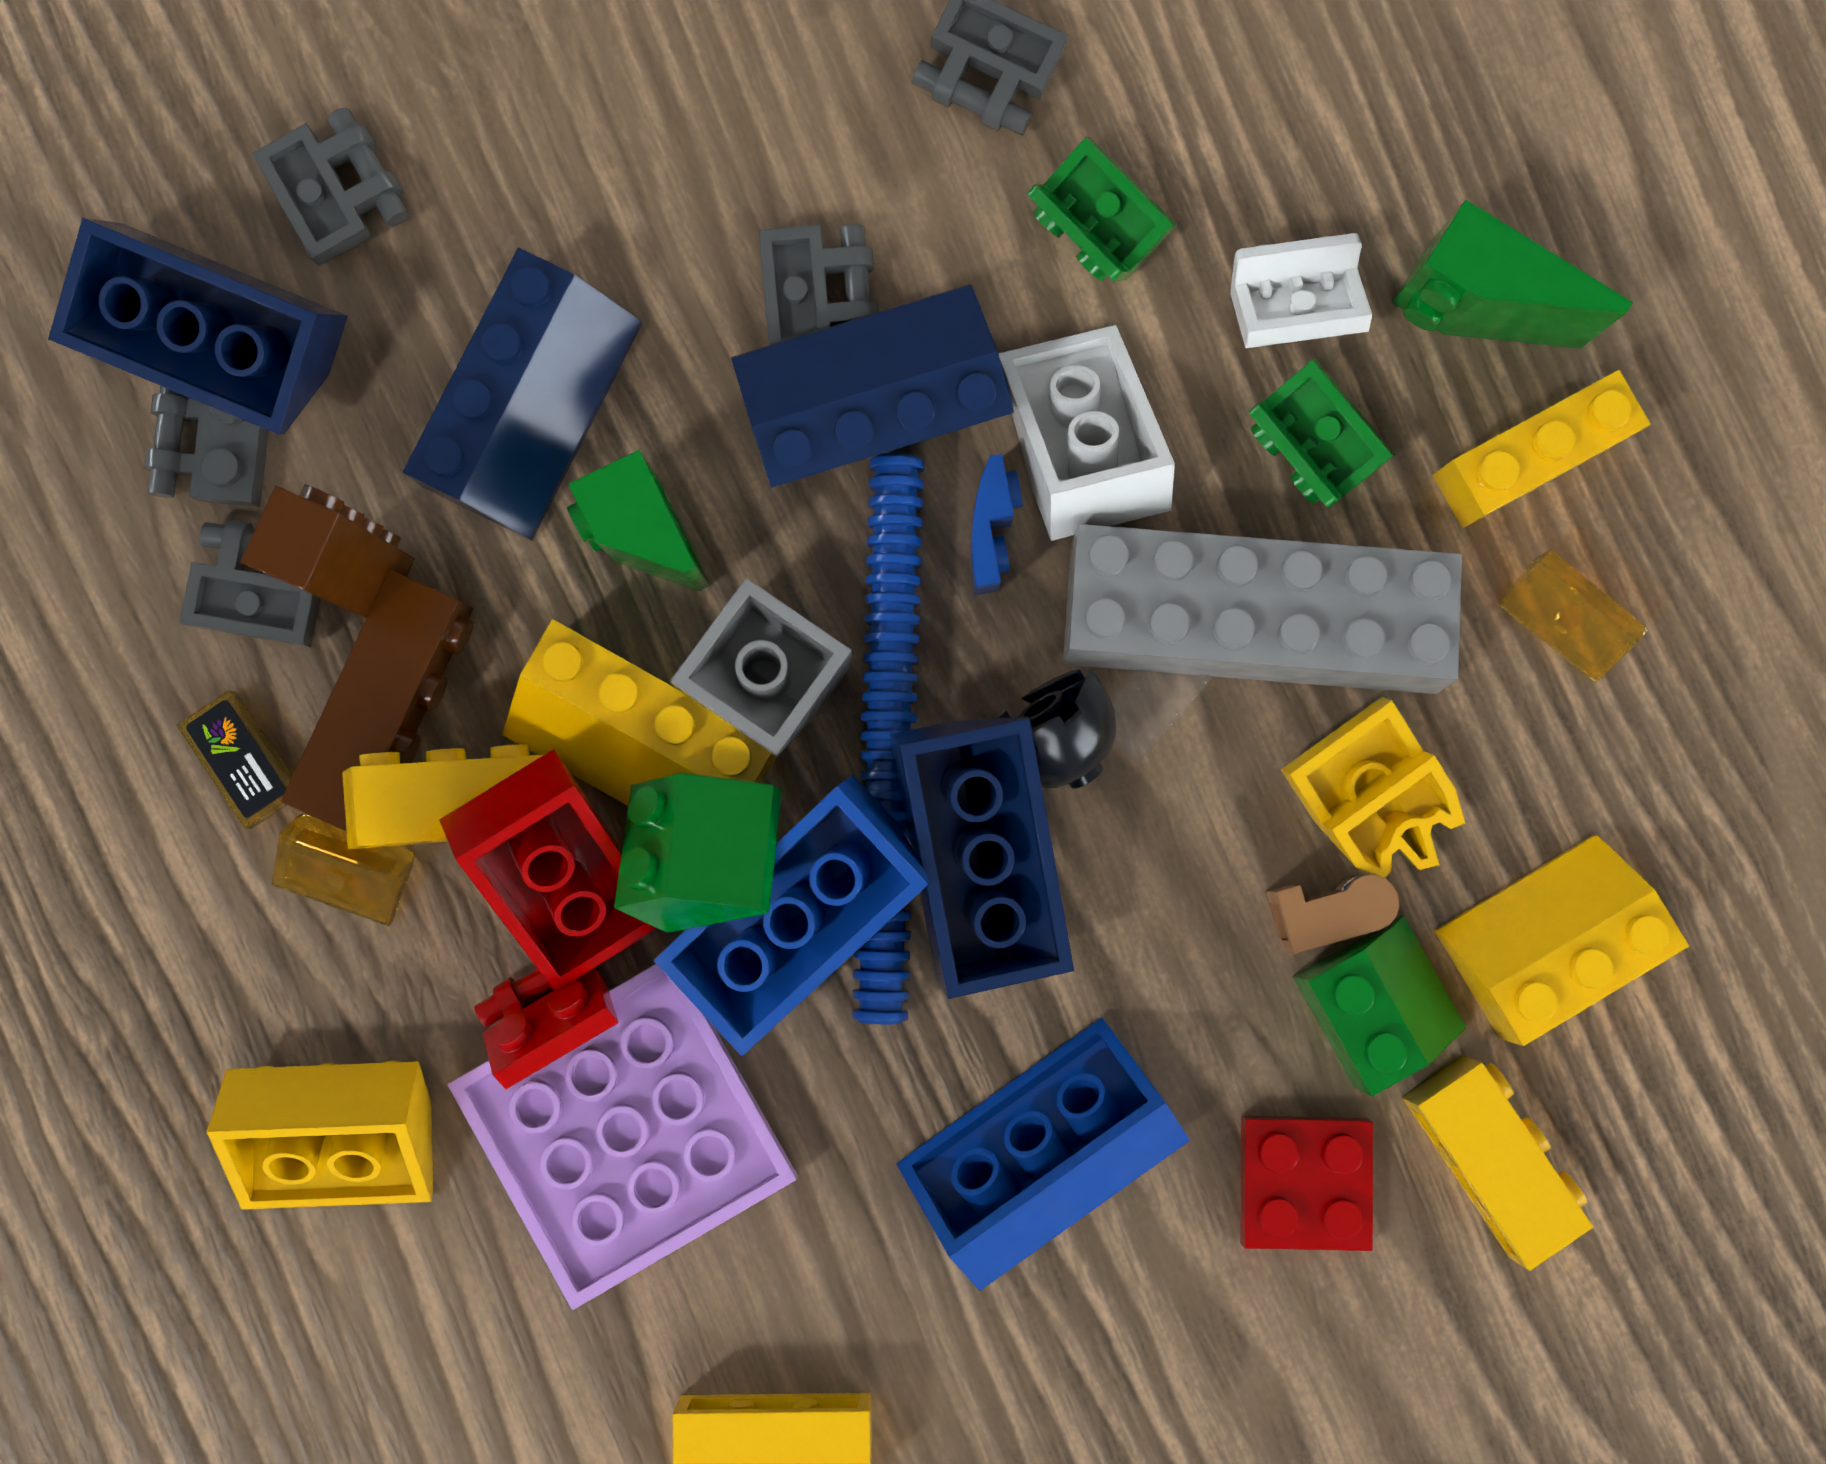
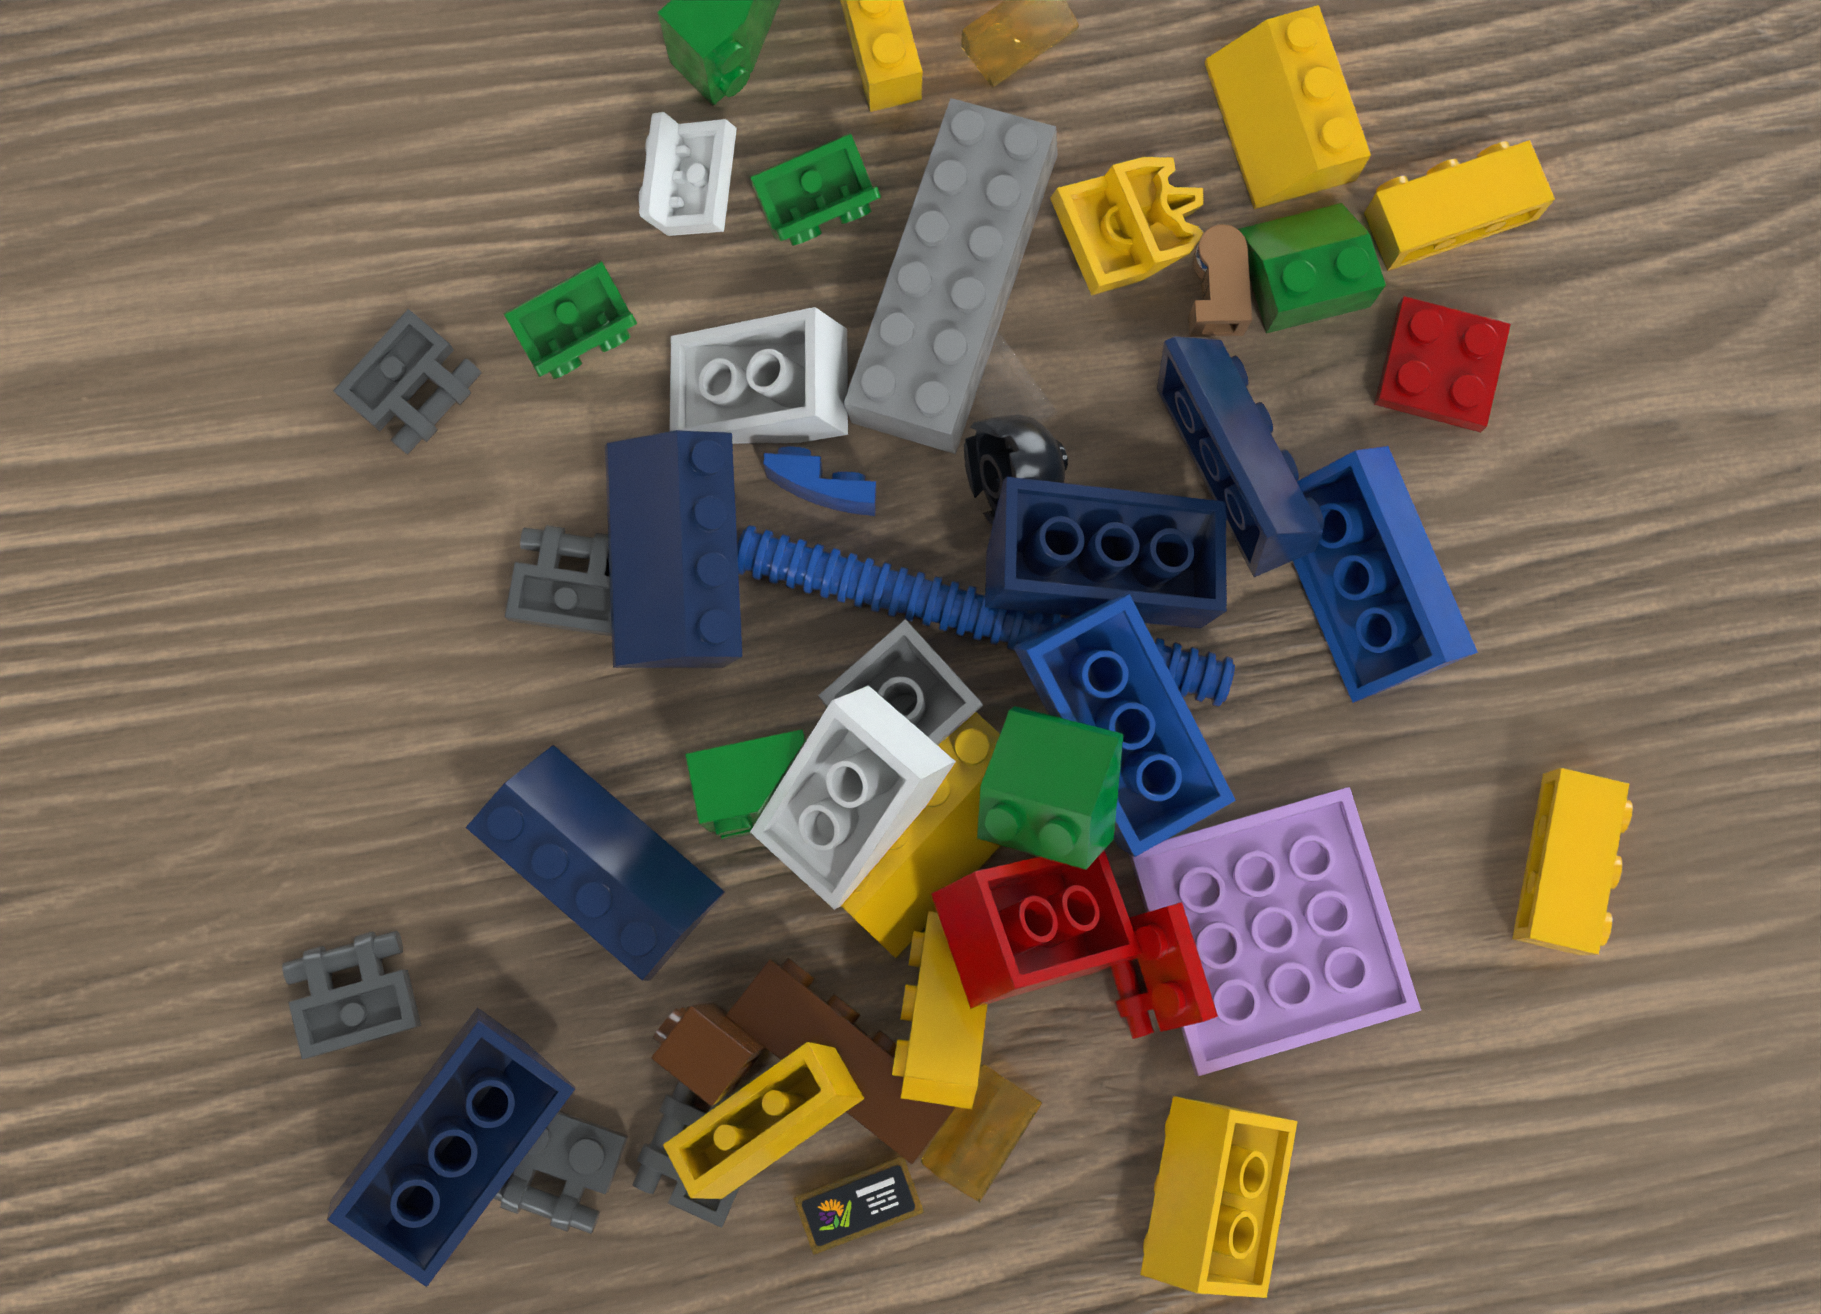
camera: 80 degrees left, 5 degrees down
none -> yellow brick [663,1042,864,1199]
none -> white slope [750,686,956,910]
none -> dark blue slope [1157,336,1324,577]

